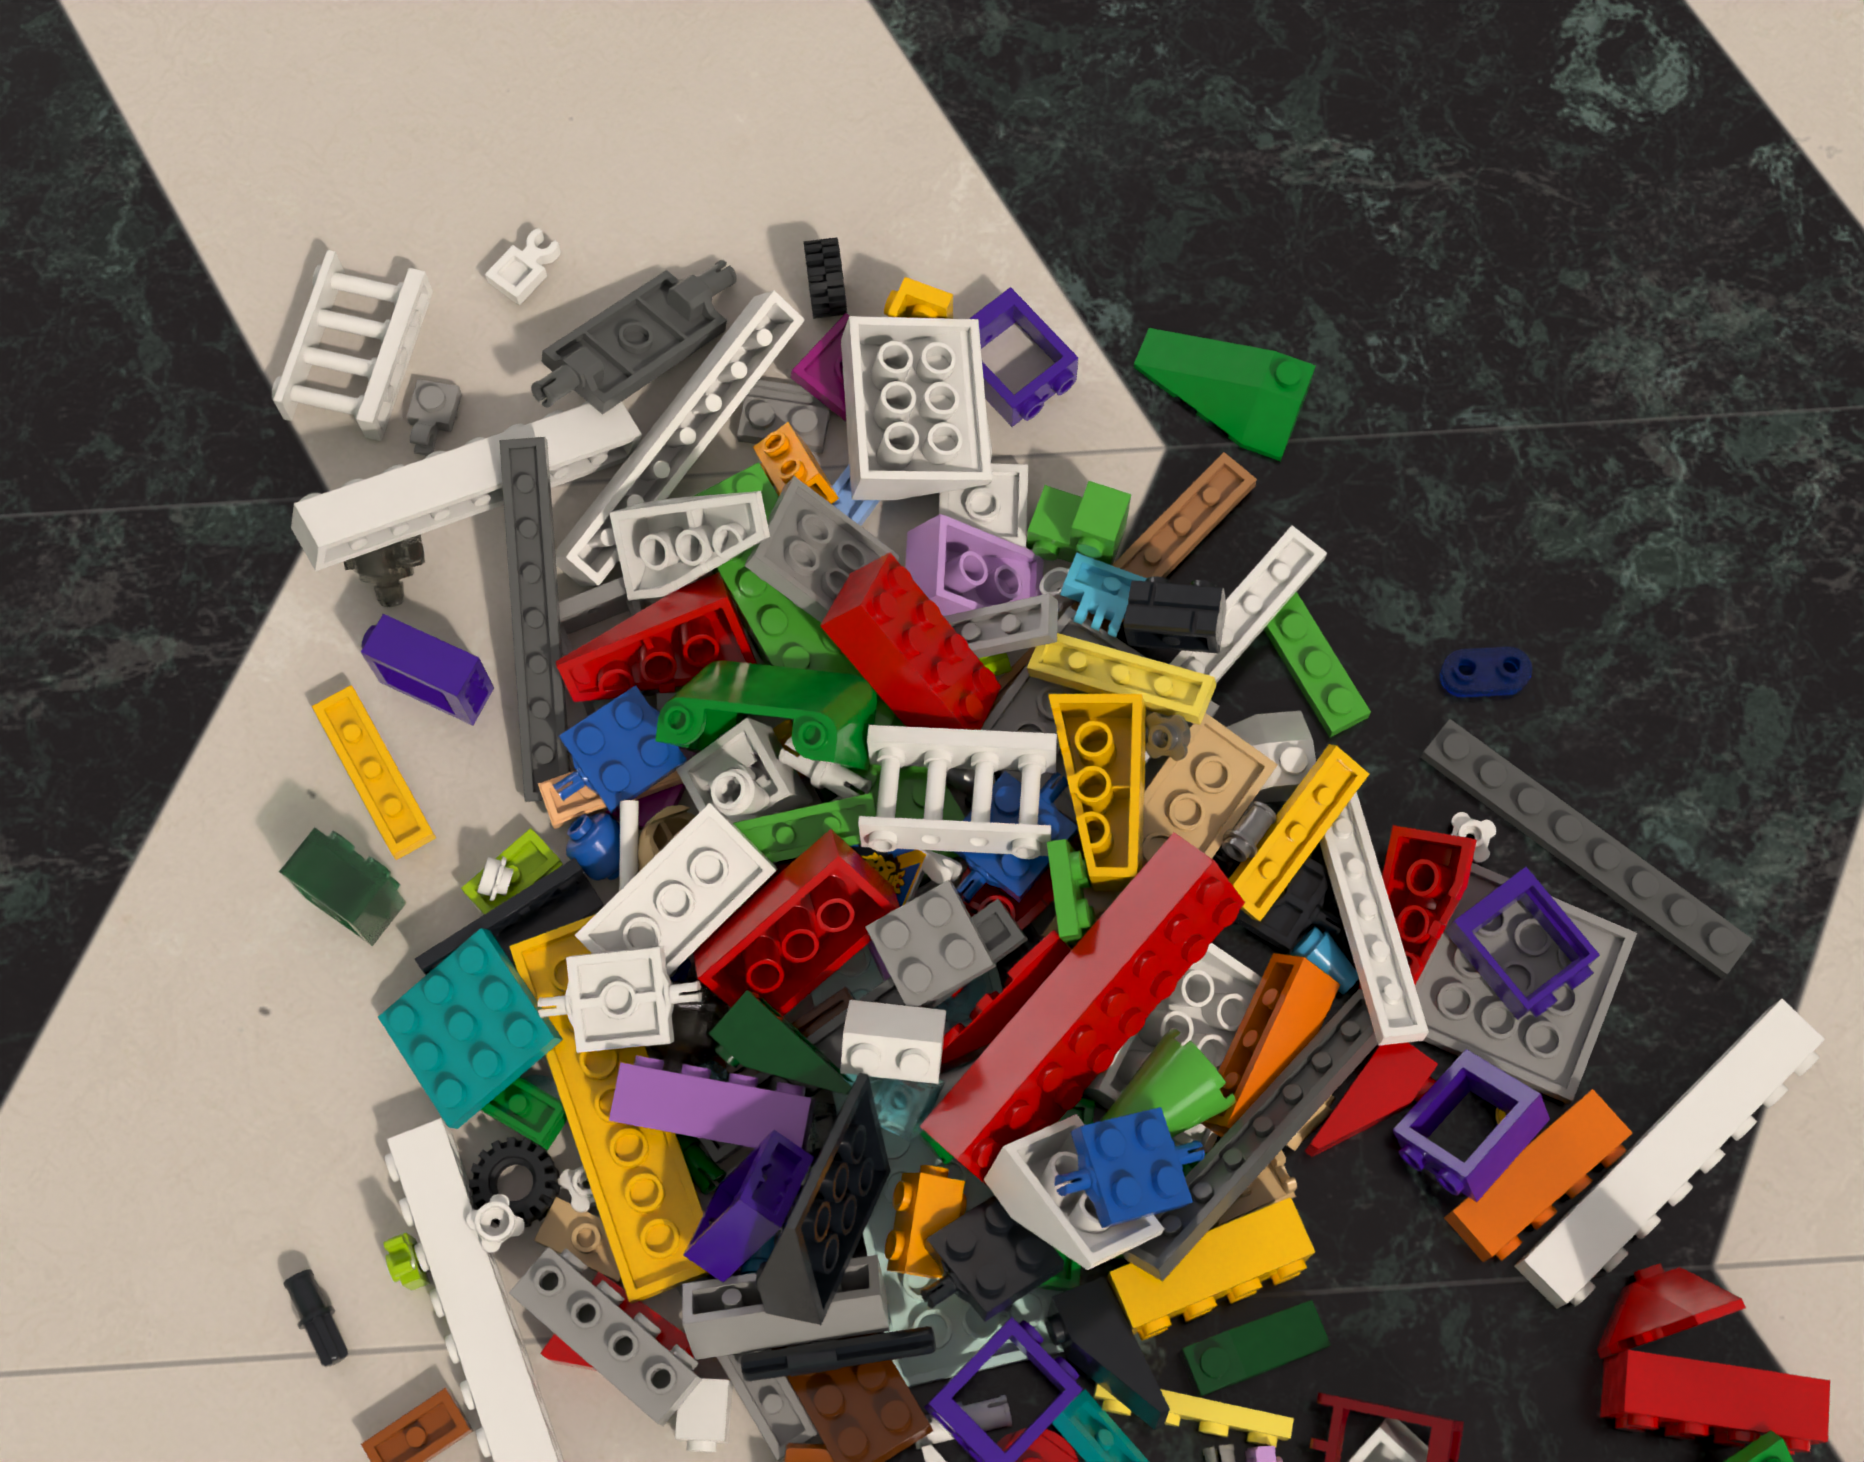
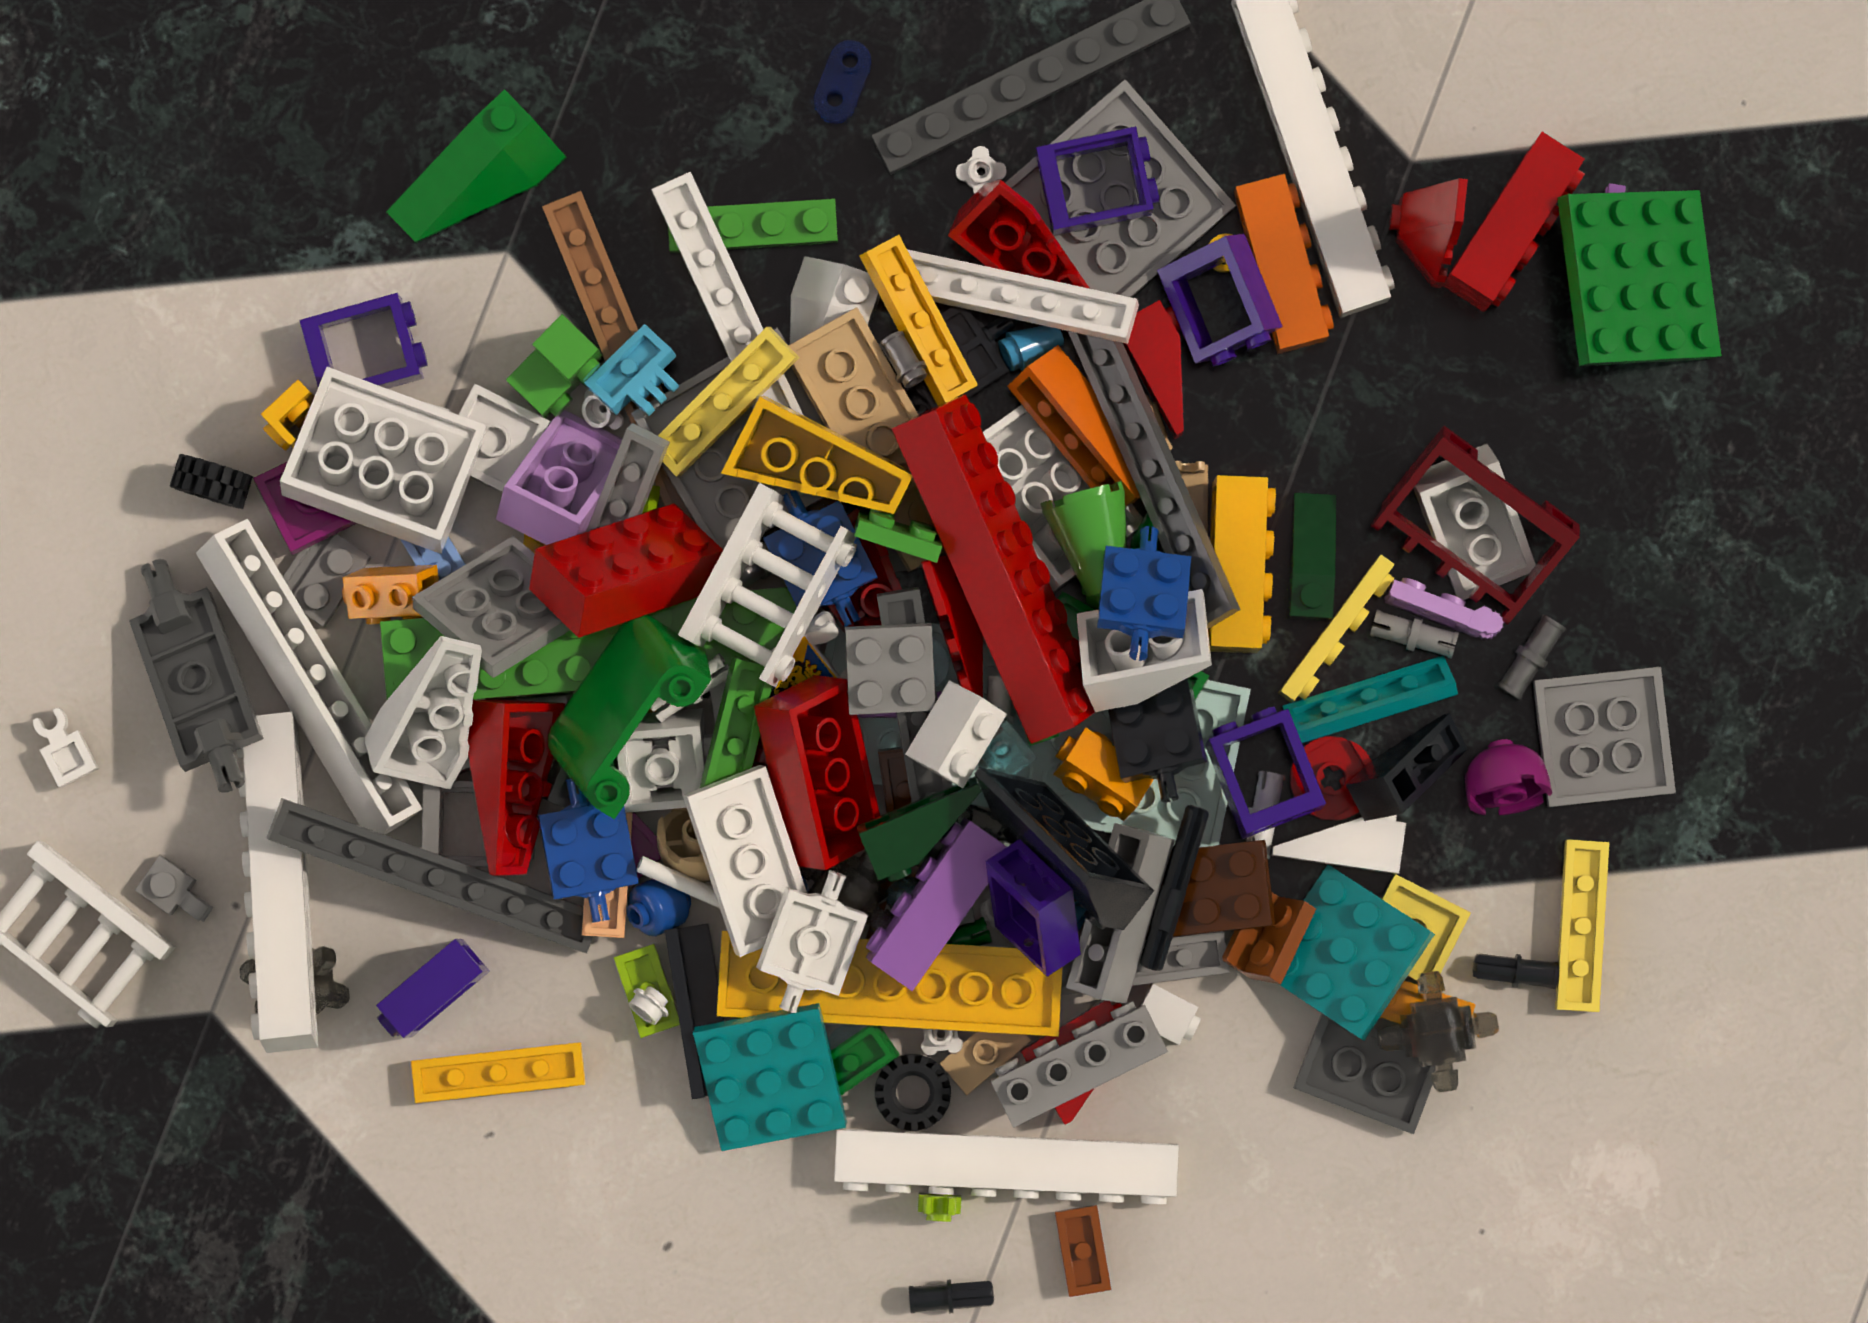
camera: 70 degrees left, 15 degrees up
clear green brick [279,827,406,946] -> none
white plate [466,1194,525,1253] -> none
white cone [711,769,769,815] -> none
black slope [1045,1276,1170,1430] -> none
black brick [1124,576,1227,654] -> none
flat silver plate [1145,712,1191,761] -> none

